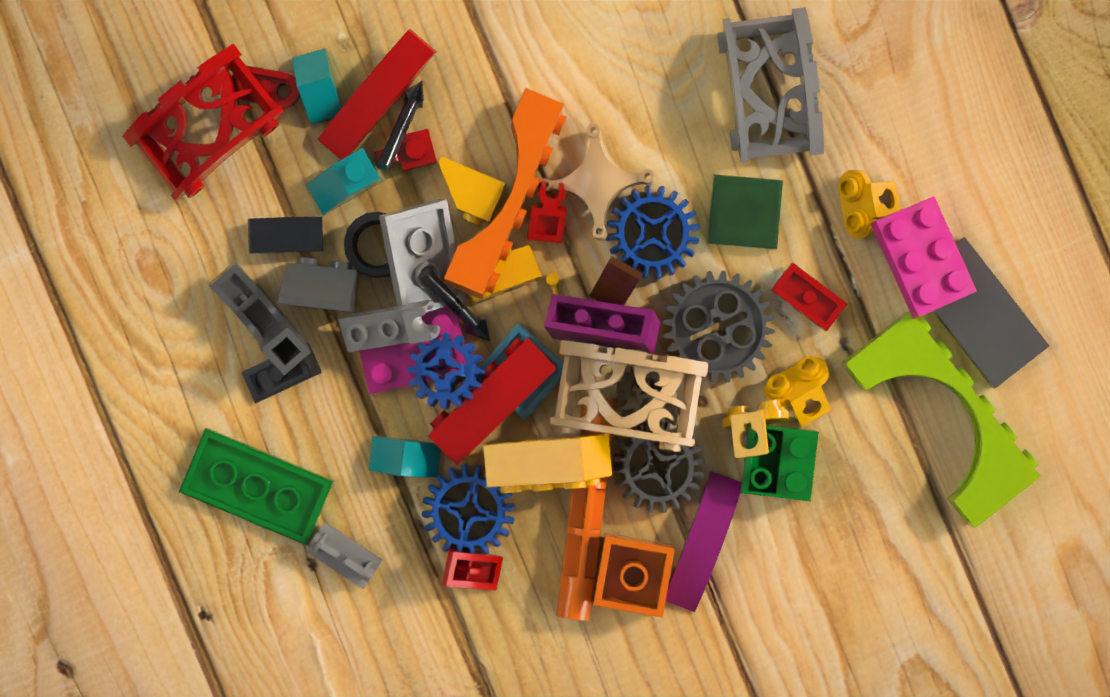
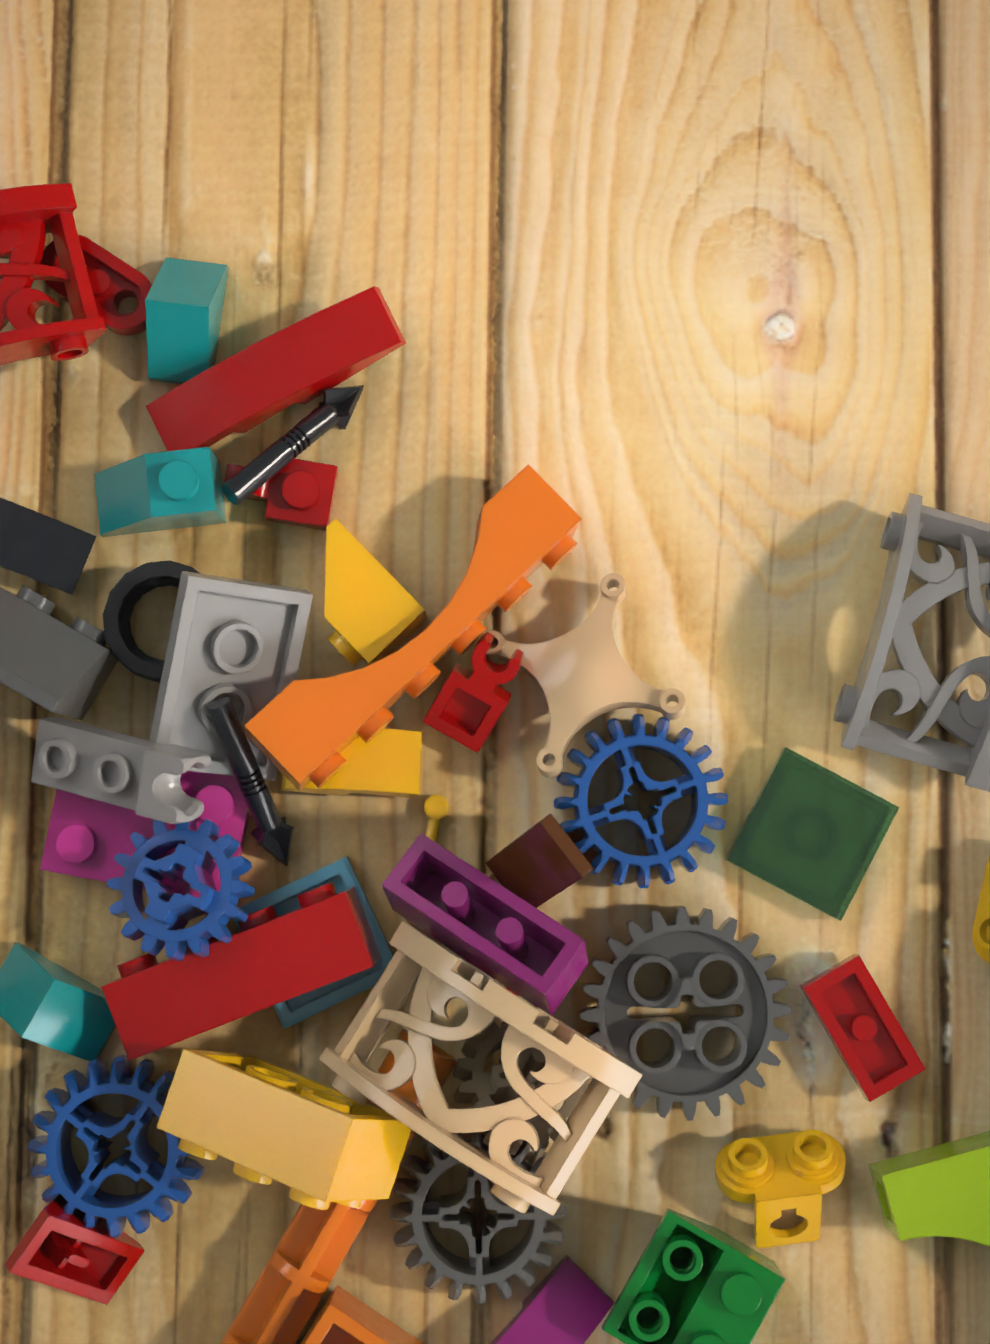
camera: 30 degrees right, 5 degrees down
yellow bracket [722,400,789,459] -> none

